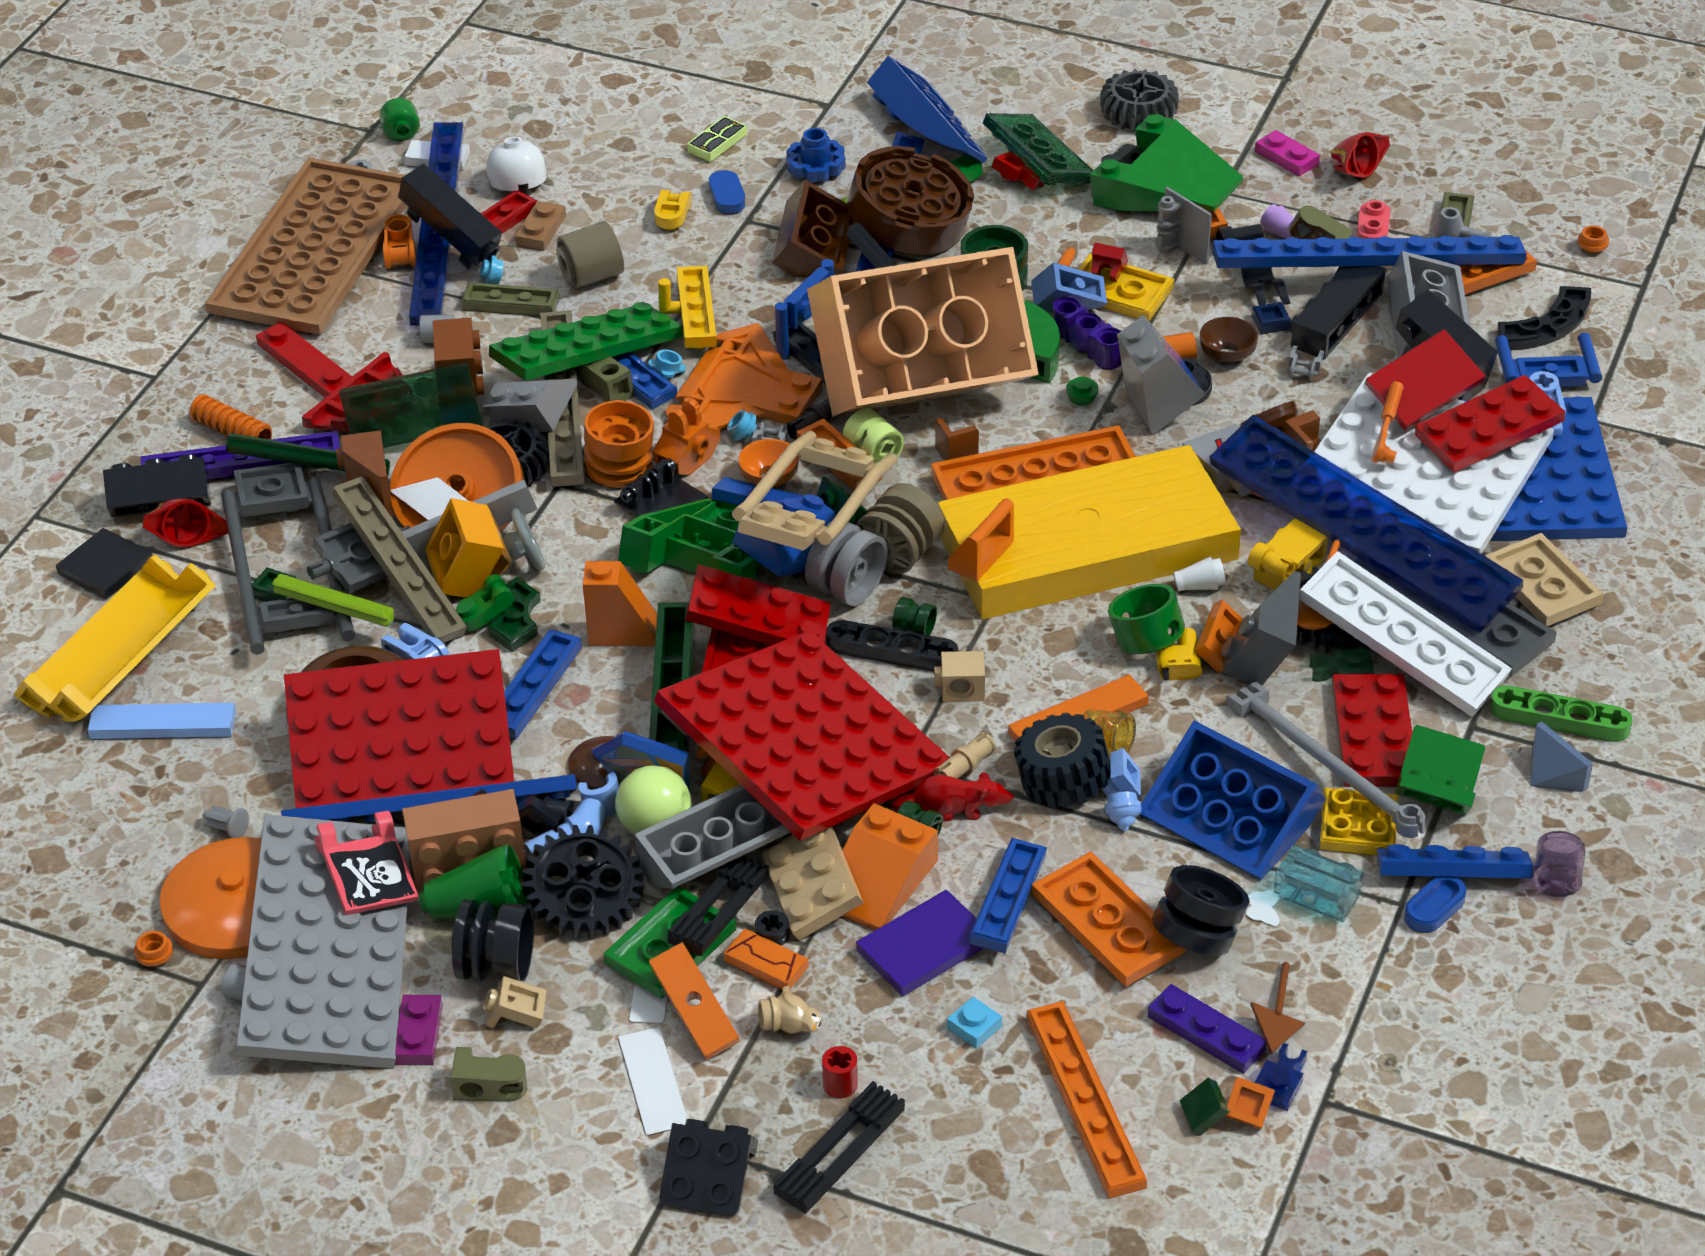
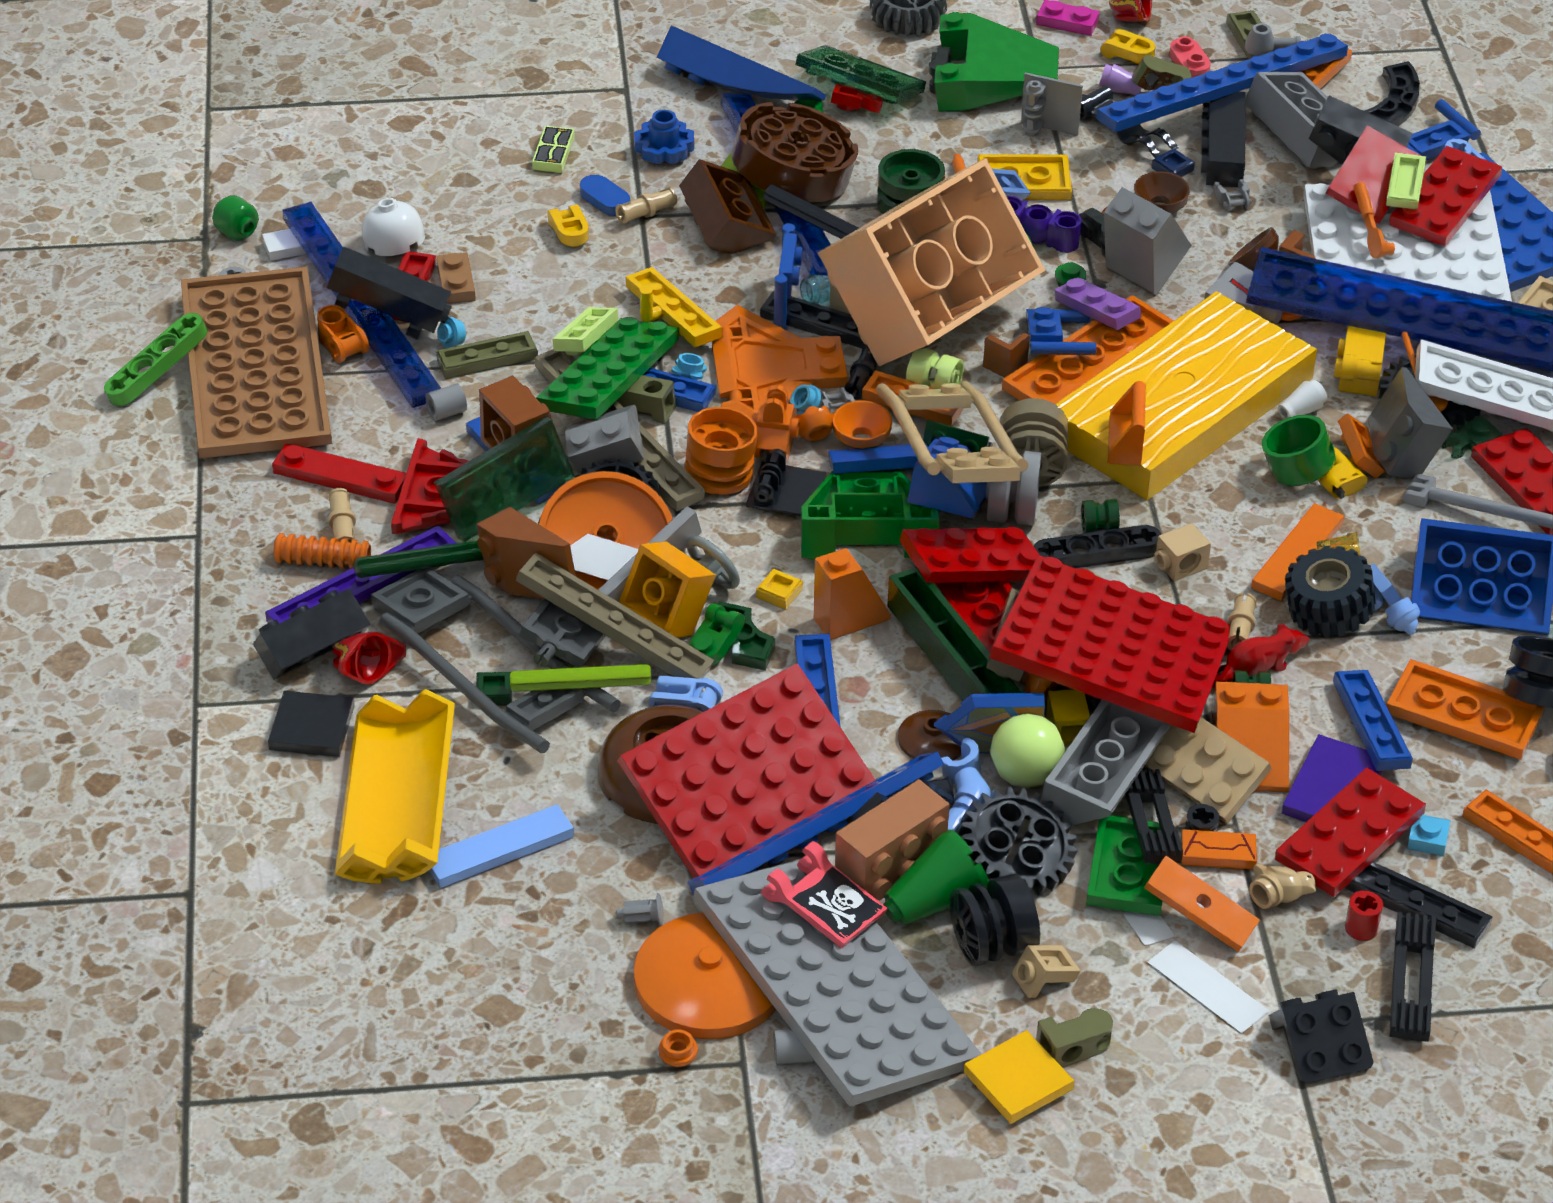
camera: 30 degrees left, 0 degrees up
magenta plate [395,994,443,1065] -> none
dark tan piece [556,221,624,289] -> none
red tile [1091,242,1128,282] -> none
orange plate [1577,225,1609,253] -> none
none -> bright green beam [104,313,208,406]
none -> tan pin [328,488,356,543]
none -> yellowish green plate [553,307,619,355]
none -> tan pin [615,187,677,224]
none -> yellow tile [756,569,803,610]
none -> orange plate [796,406,834,441]
none -> yellow tile [964,1030,1075,1124]
none -> blue plate [1026,307,1096,355]
none -> medium lavender plate [1054,277,1141,330]
none -> yellow plate [1100,29,1156,65]
none -> red plate [1275,767,1426,897]
none -> black tile [1345,862,1493,949]
none -> yellowish green tile [1386,153,1426,210]

